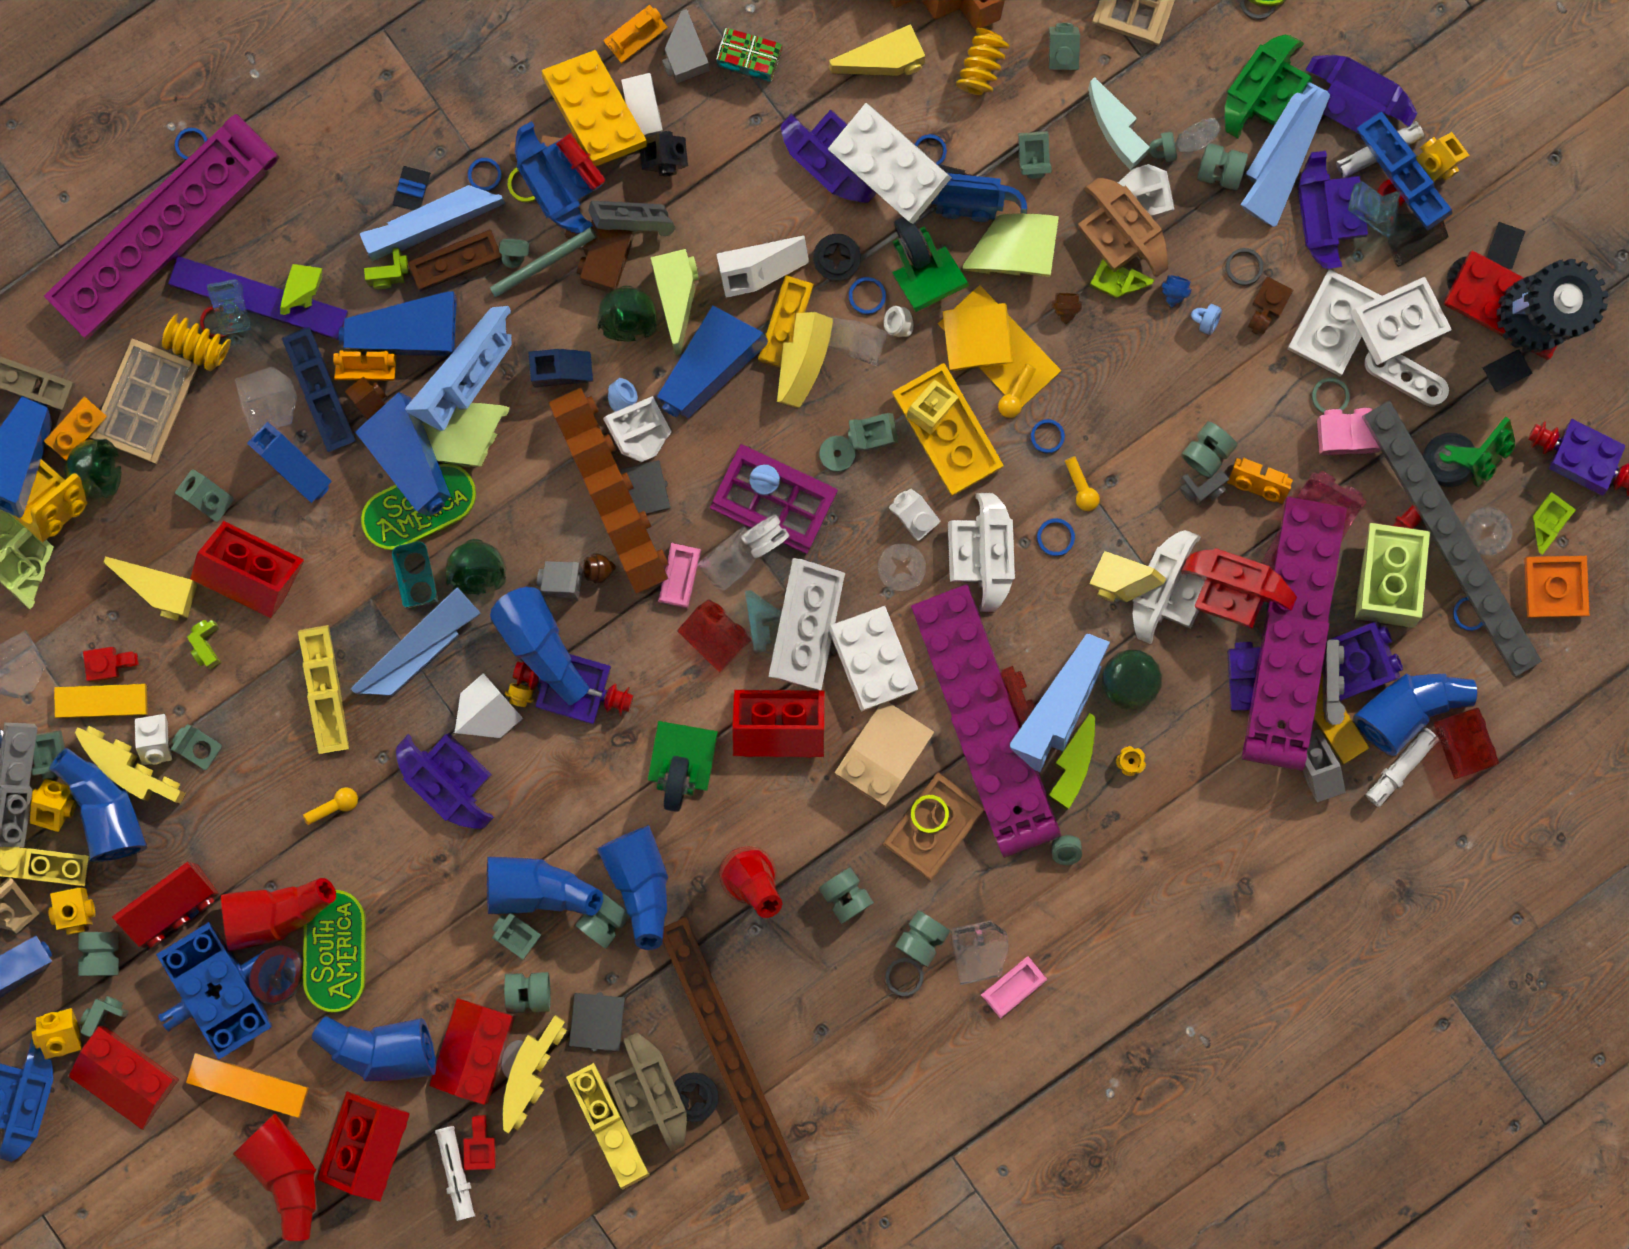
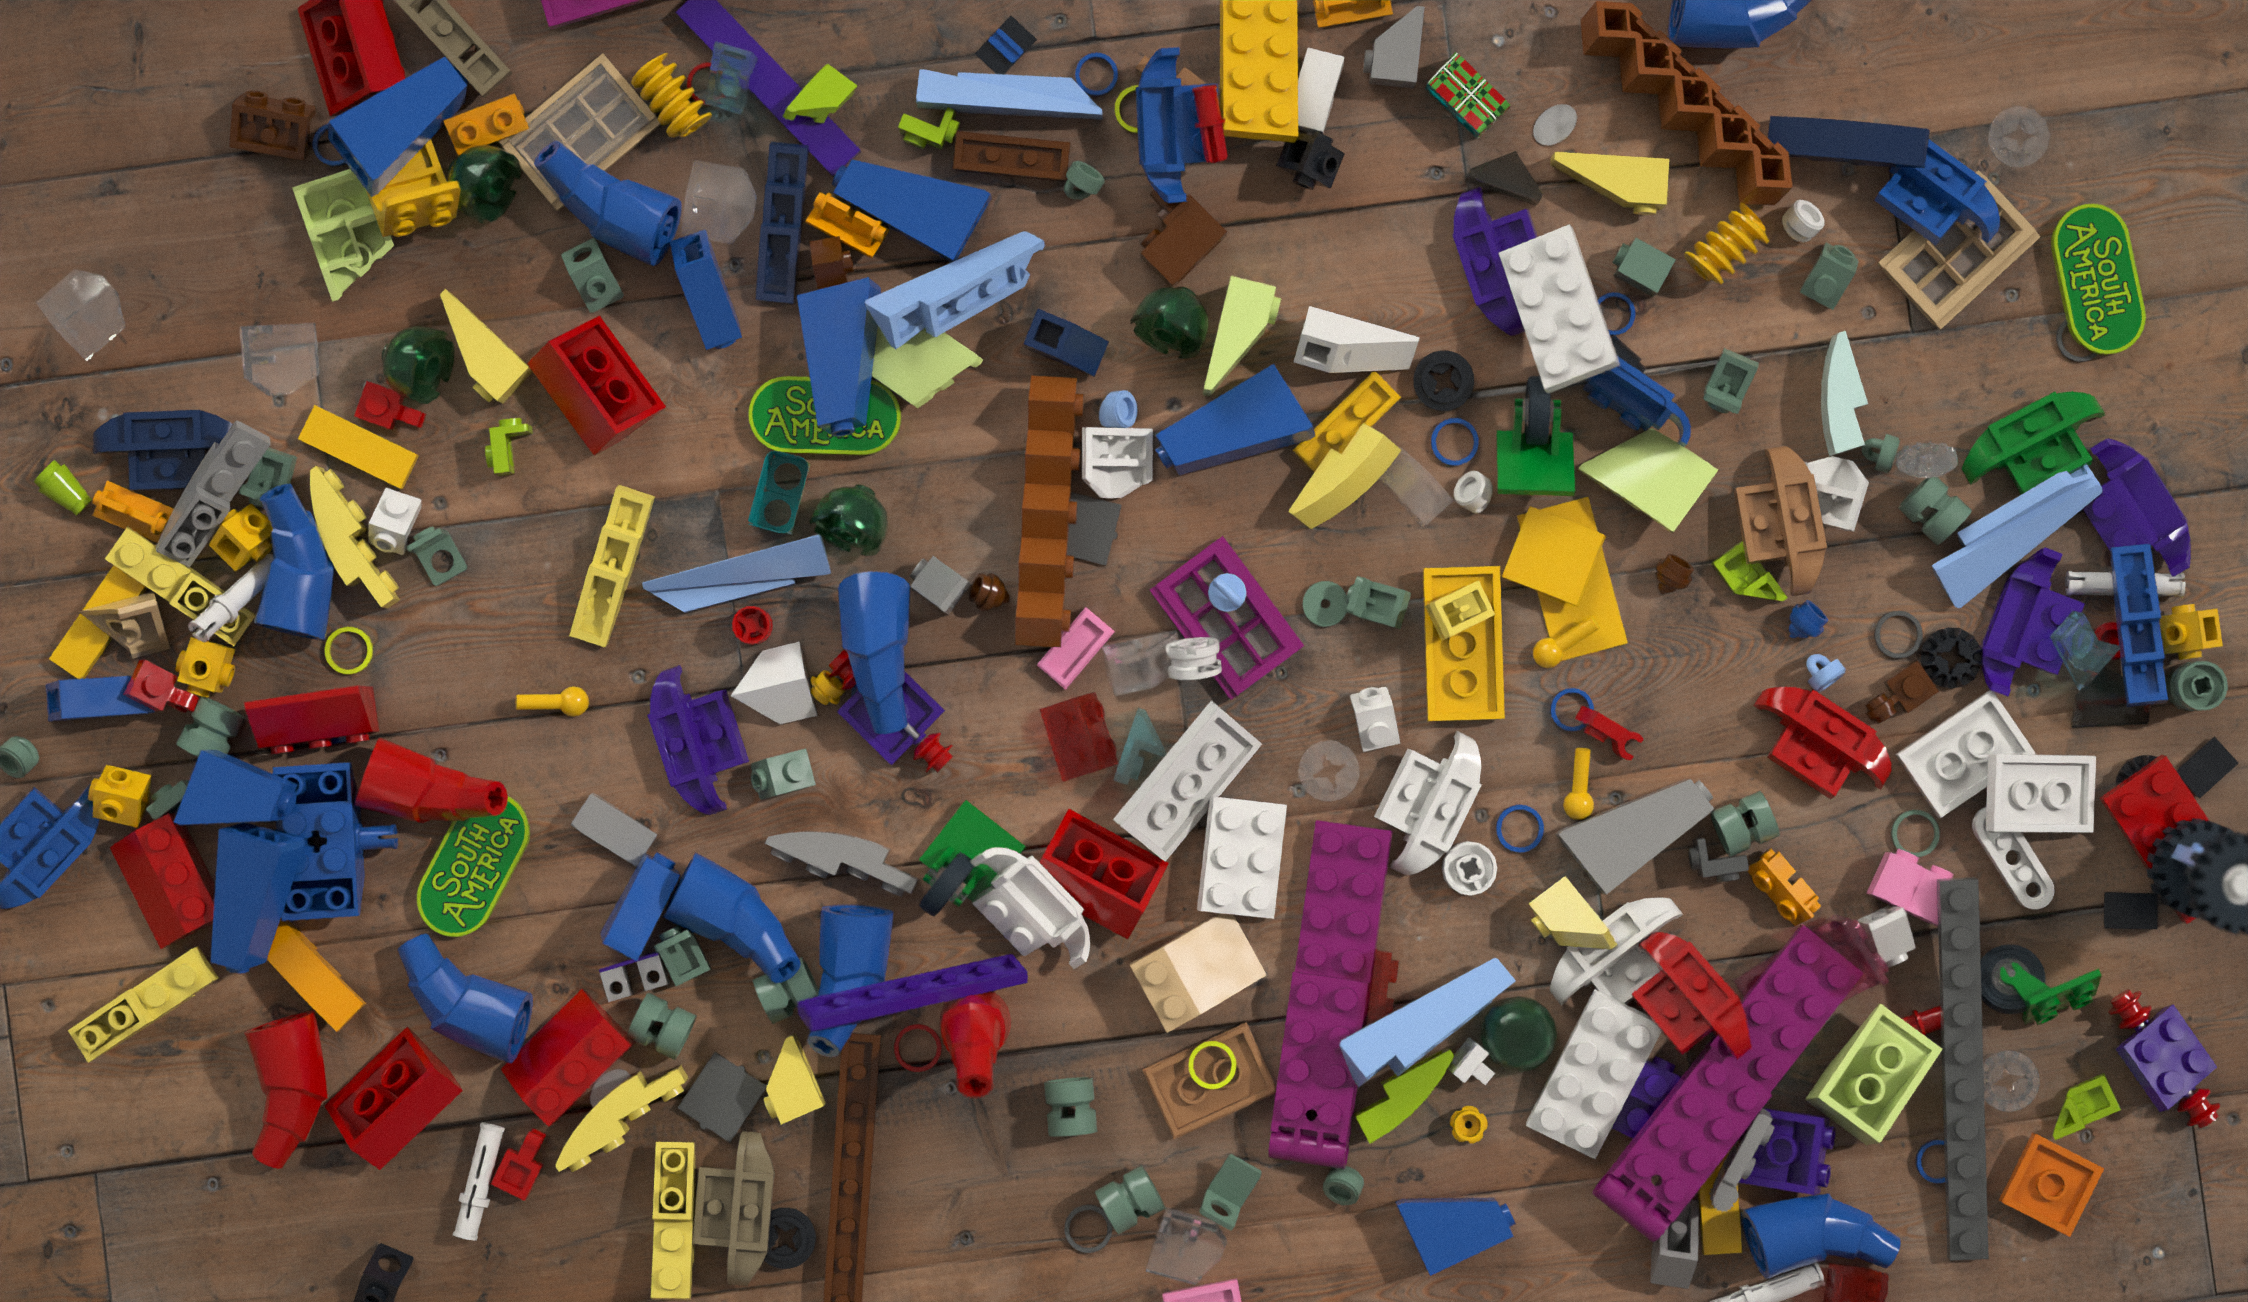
camera: 30 degrees right, 5 degrees up
clear smoke piece [249,945,303,1005] -> none
sand green bar [490,227,597,297] -> none
dark grey plate [588,201,675,236] -> none
none -> light yellow slope [68,946,219,1063]
none -> red plate [124,660,200,713]
none -> blue slope [174,750,297,825]
none -> white pin [188,554,274,642]
none -> blue slope [211,822,305,973]
none -> neon yellow piece [325,627,373,674]
none -> clear green cylinder [382,326,454,404]
none -> blue piece [534,141,682,266]
none -> light grey slope [571,793,658,867]
none -> flat silver piece [599,952,670,1002]
none -> blue slope [600,852,680,961]
none -> red wheel [732,606,773,645]
none -> sand green bracket [751,748,816,800]
none -> light yellow slope [763,1033,826,1125]
none -> light grey slope [765,831,919,897]
none -> dark purple tile [797,954,1028,1031]
none -> red piece [894,1024,942,1072]
none -> white plate [970,847,1090,969]
none -> sand green bracket [1199,1154,1262,1230]
none -> blue slope [1395,1197,1516,1276]
none -> white wheel [1441,841,1497,895]
none -> white tile [1448,1037,1495,1085]
none -> clear smoke slope [1465,151,1543,206]
none -> white plate [1526,989,1662,1159]
none -> flat silver sticker [1533,104,1577,145]
none -> light grey slope [1555,779,1714,895]
none -> red plate [1575,706,1644,760]
none -> sand green brick [1612,238,1676,297]
none -> red plate [1754,687,1892,800]
none -> white tile [1782,200,1824,243]
none -> white slope [1855,905,1916,967]
none -> black gear [1921,627,1983,688]
none -> sand green wheel [2165,661,2228,711]

